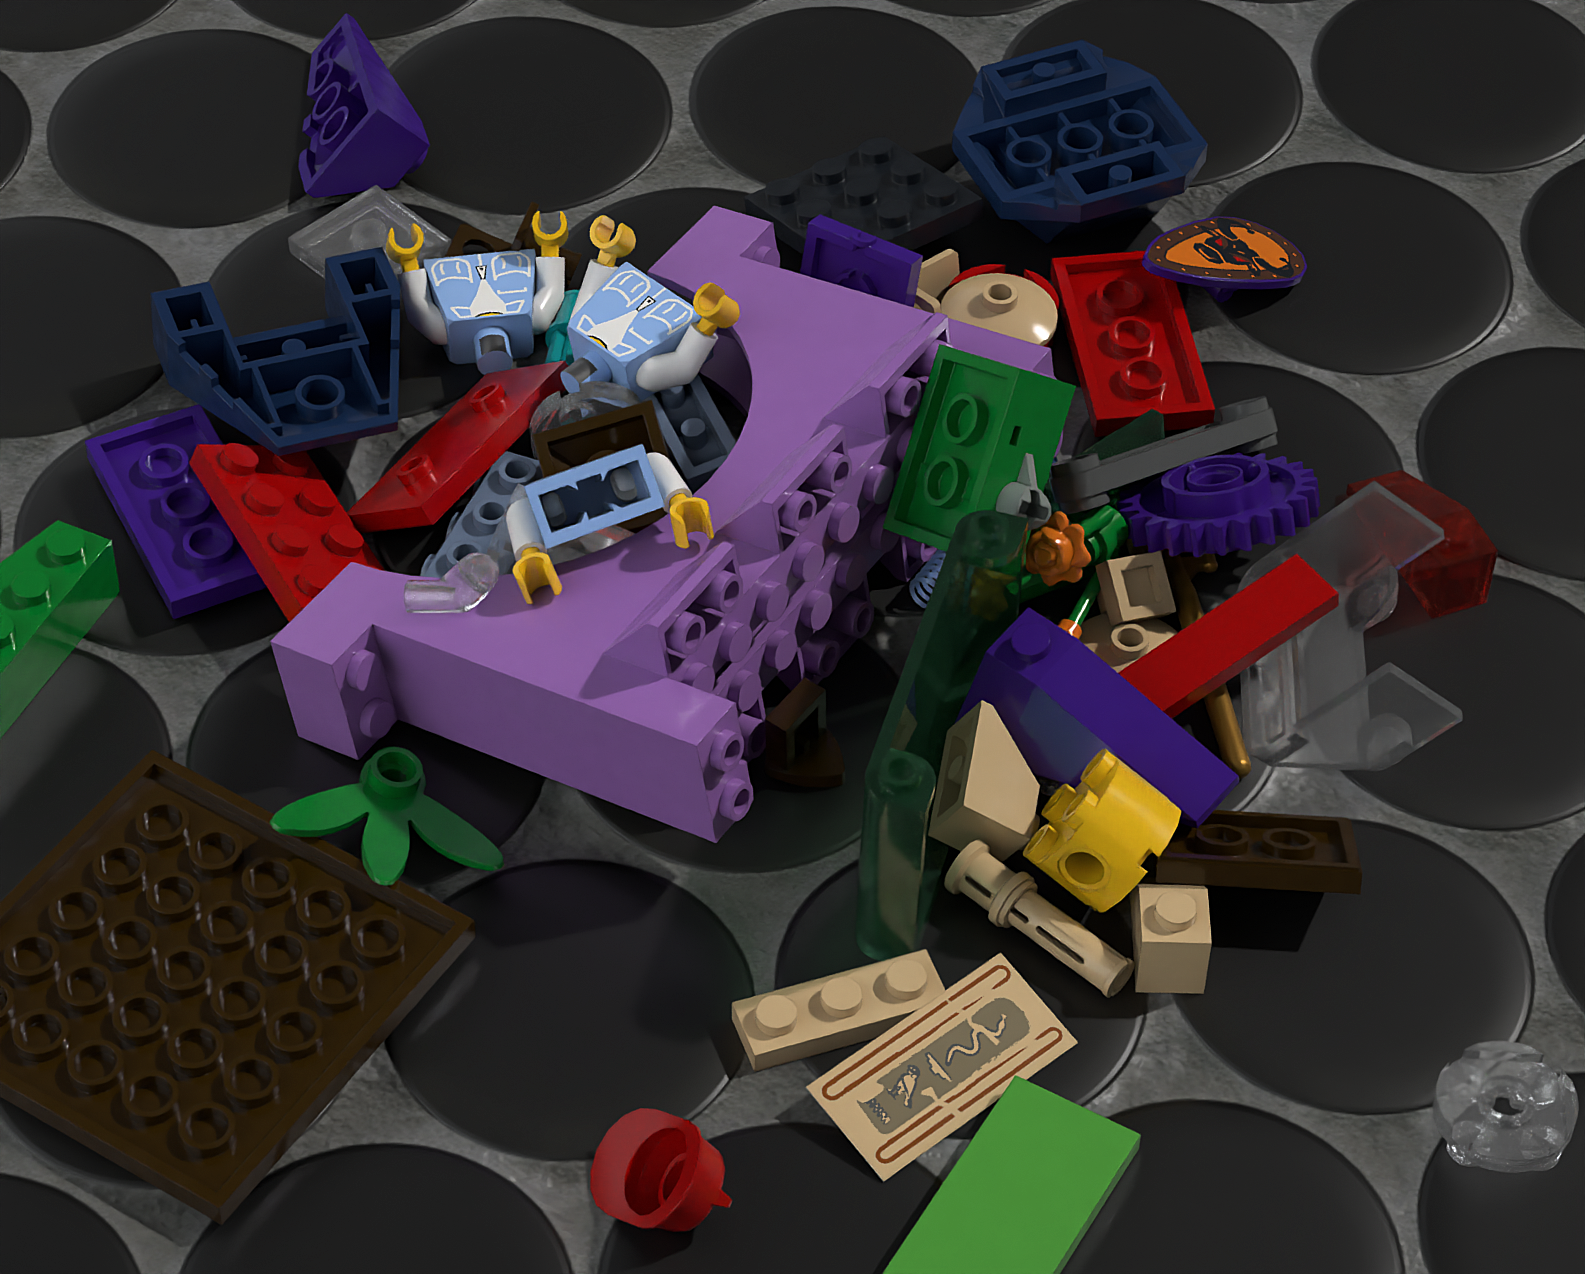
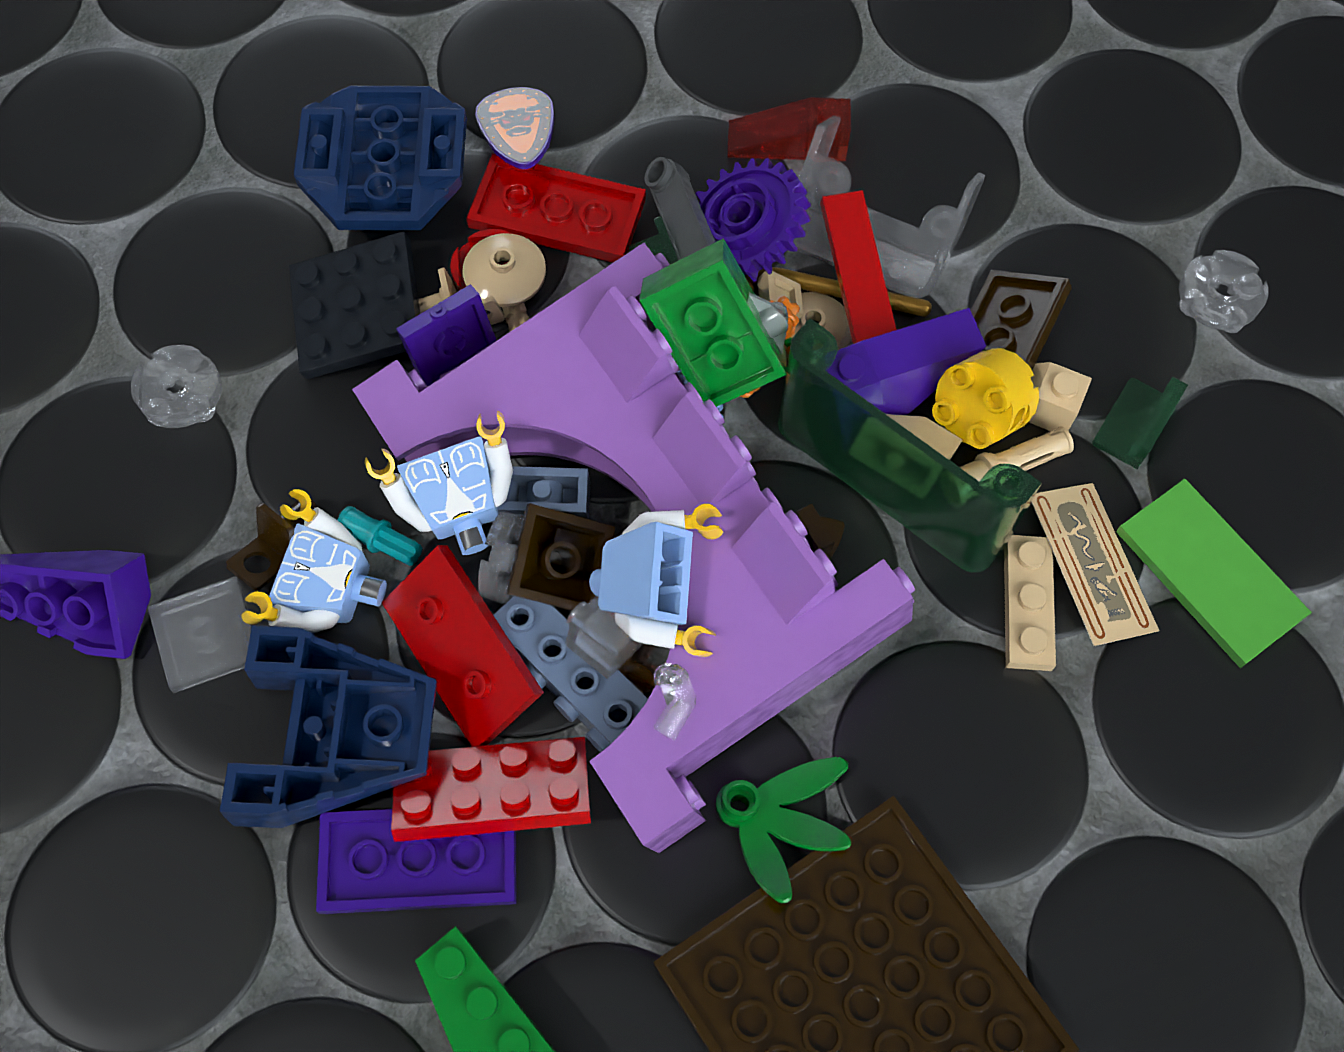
camera: 65 degrees left, 20 degrees up
red piece [590,1108,733,1232] -> none
none -> clear plate [131,345,222,428]
none -> clear green panel [1092,377,1188,469]

